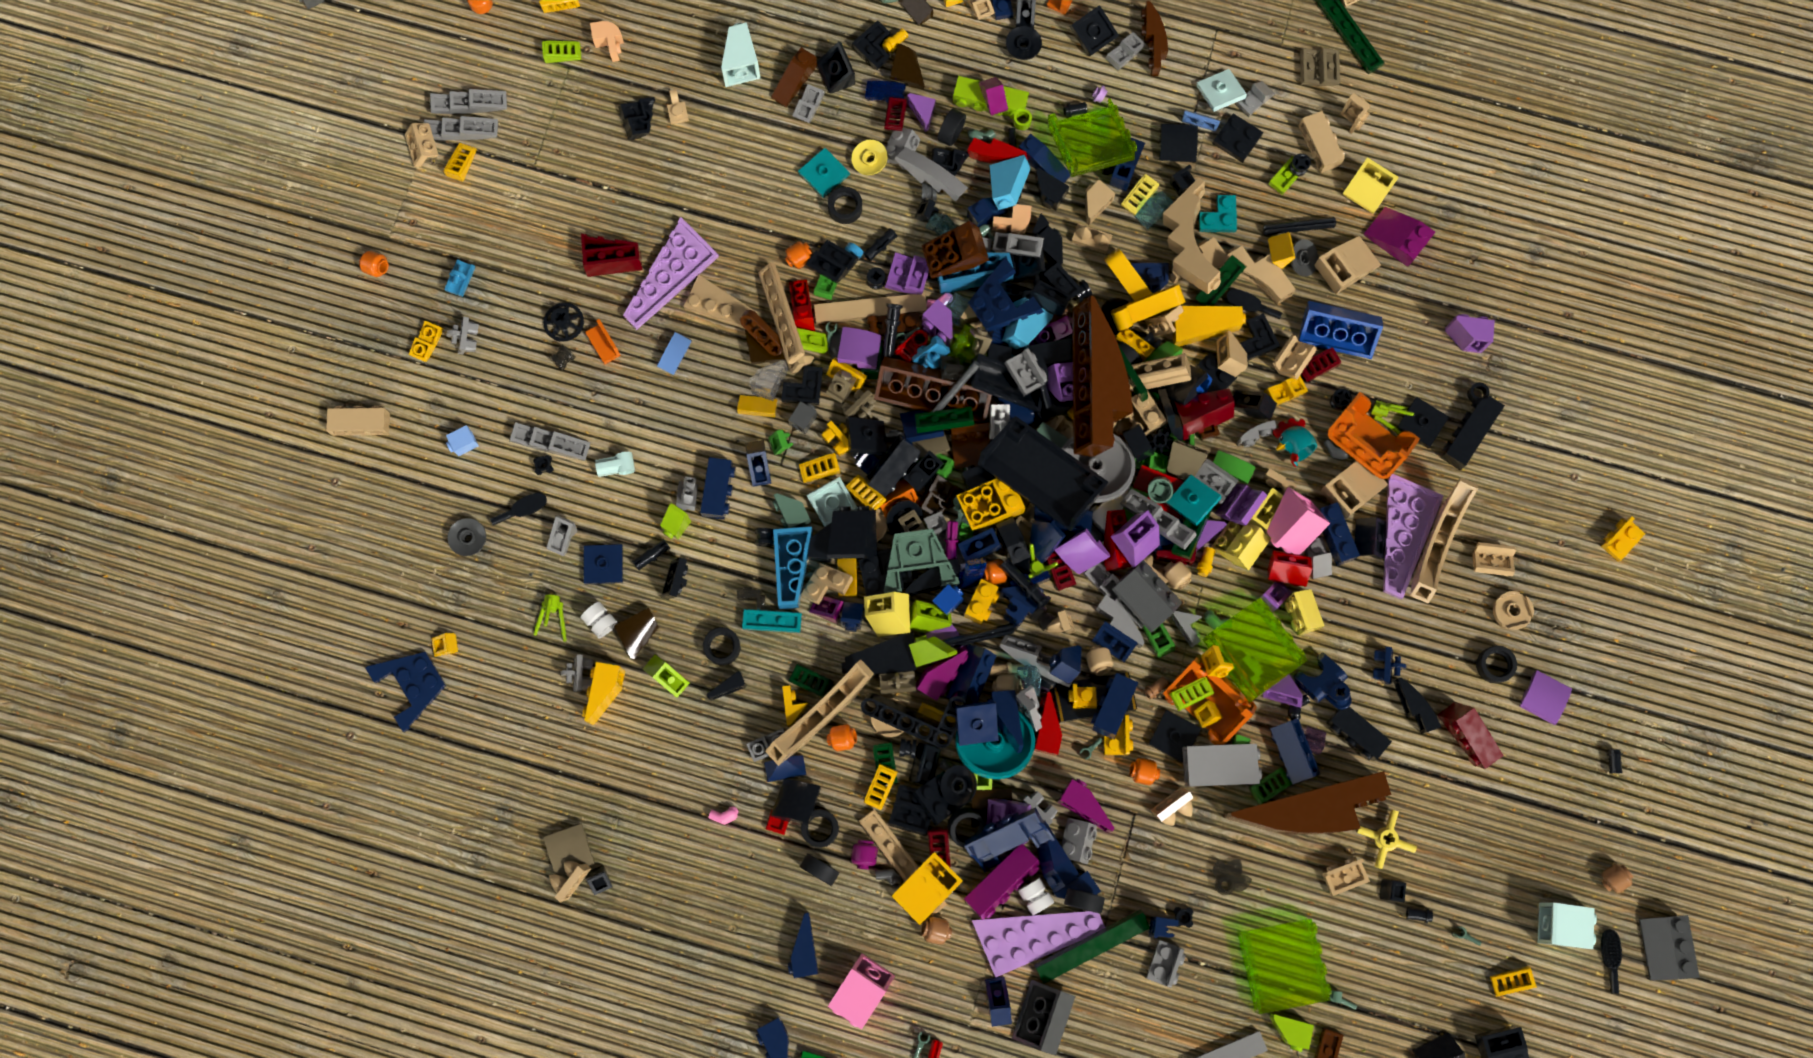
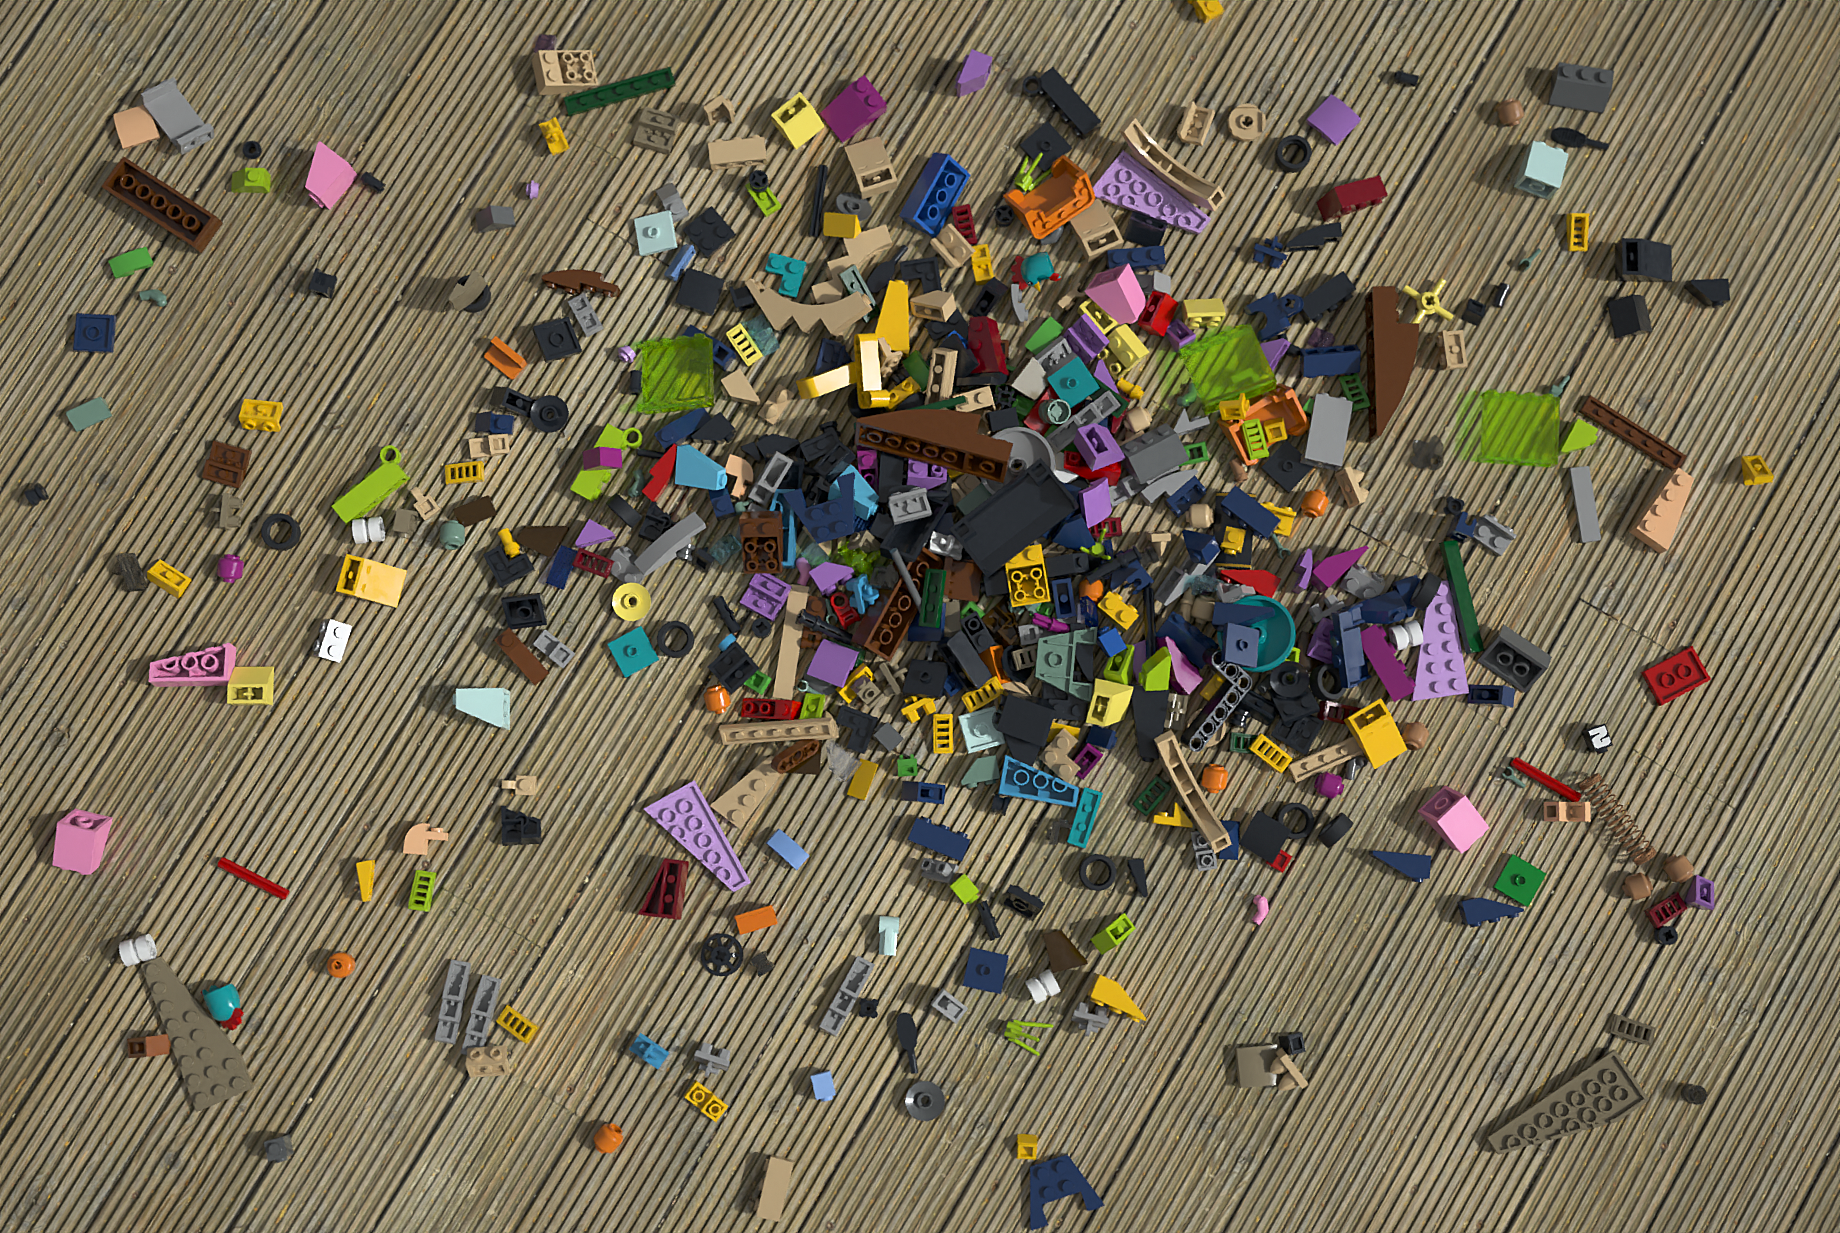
camera: 80 degrees left, 5 degrees up
none -> medium lavender slope [1292,548,1312,595]

